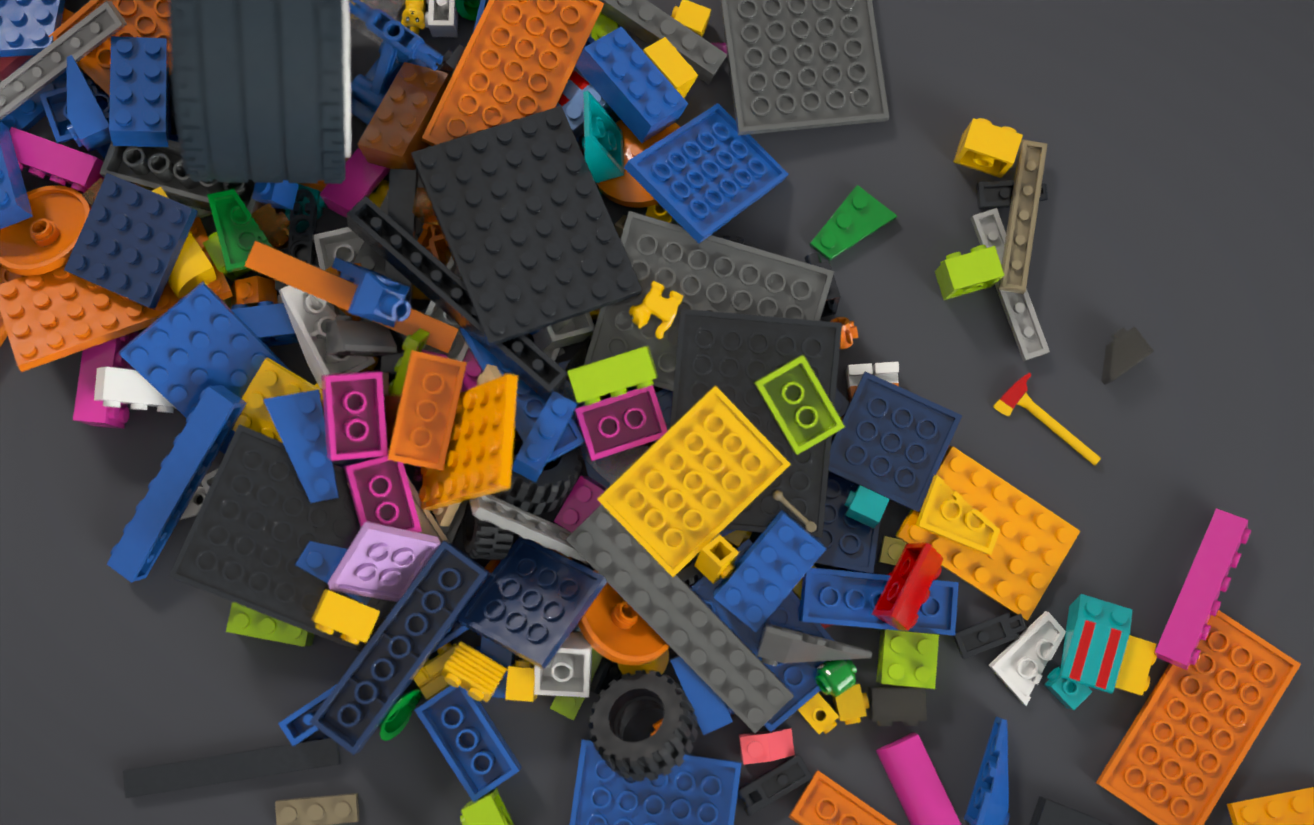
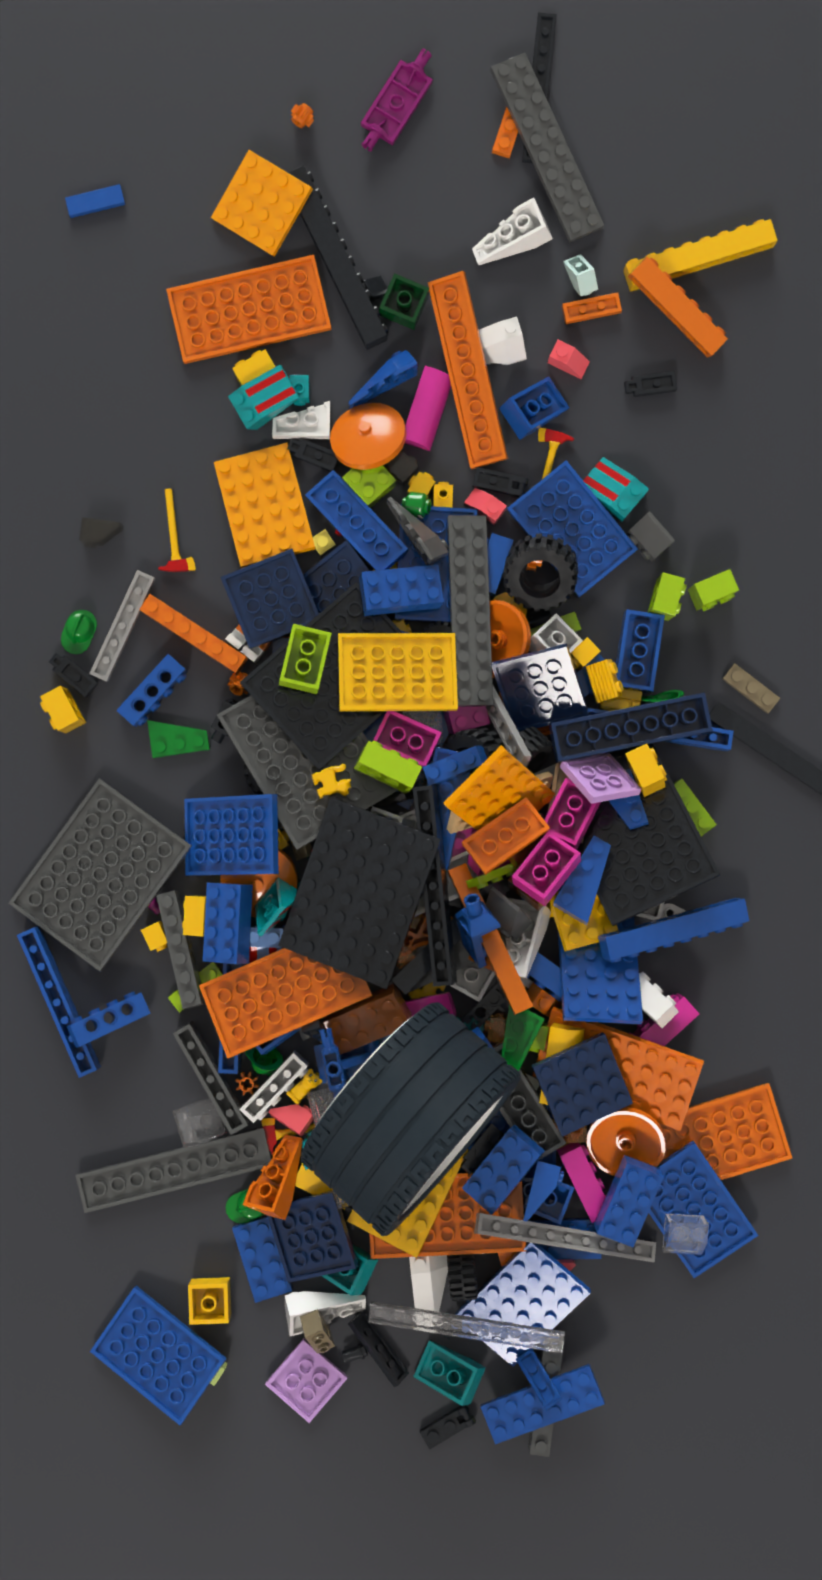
camera: 140 degrees left, 5 degrees up
yellow brick [694,535,739,584] -> none
dark tan hinge [772,490,817,532] -> none
teal brick [844,485,889,529] -> none
red slope [871,543,944,631] -> none
yellow wing [916,475,1000,555] -> none
lime brick [935,245,1005,300] -> none
dark tan tile [998,139,1048,294] -> none
dark pink brick [1155,508,1251,670] -> none
none -> green piece [61,610,97,654]
none -> blue brick [116,654,187,727]
none -> orange brick [139,594,248,675]
none -> orange dish [330,403,406,470]

